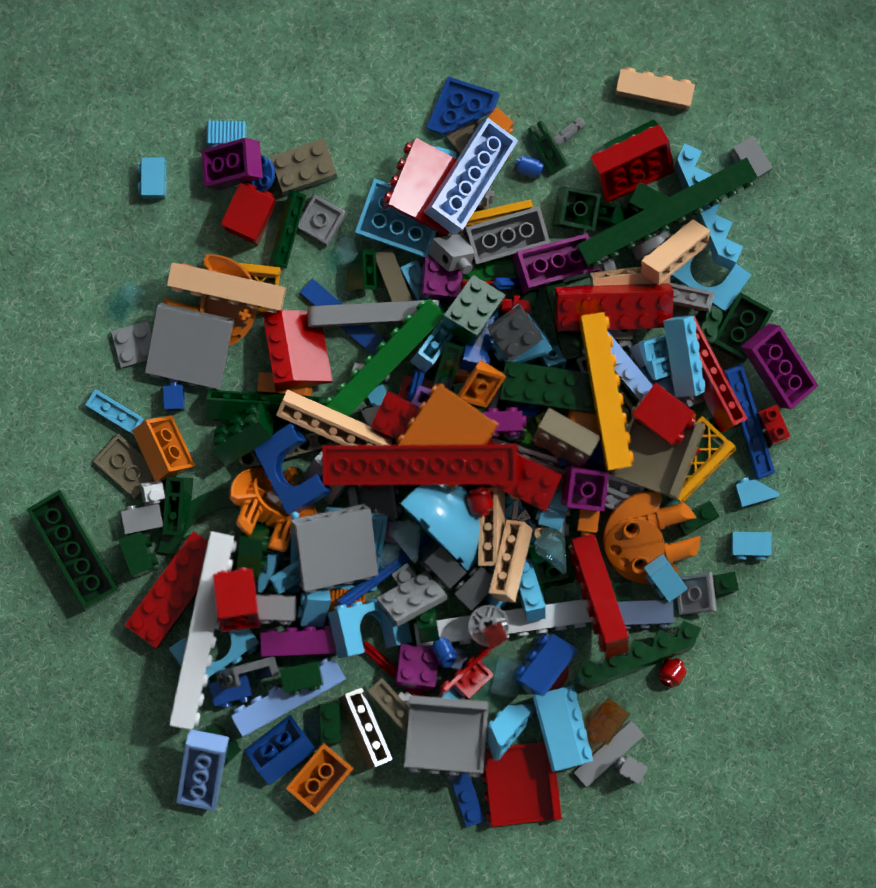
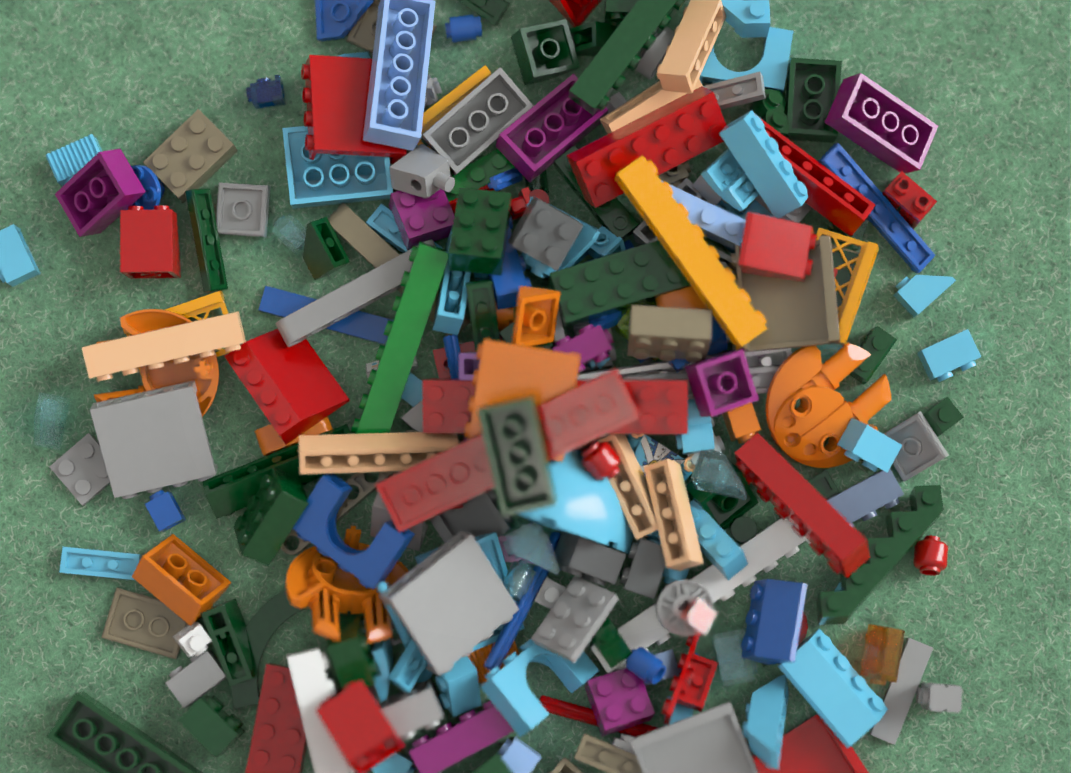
camera: 25 degrees left, 0 degrees up
none -> clear blue brick [246,74,286,109]
none -> brick [477,394,558,516]

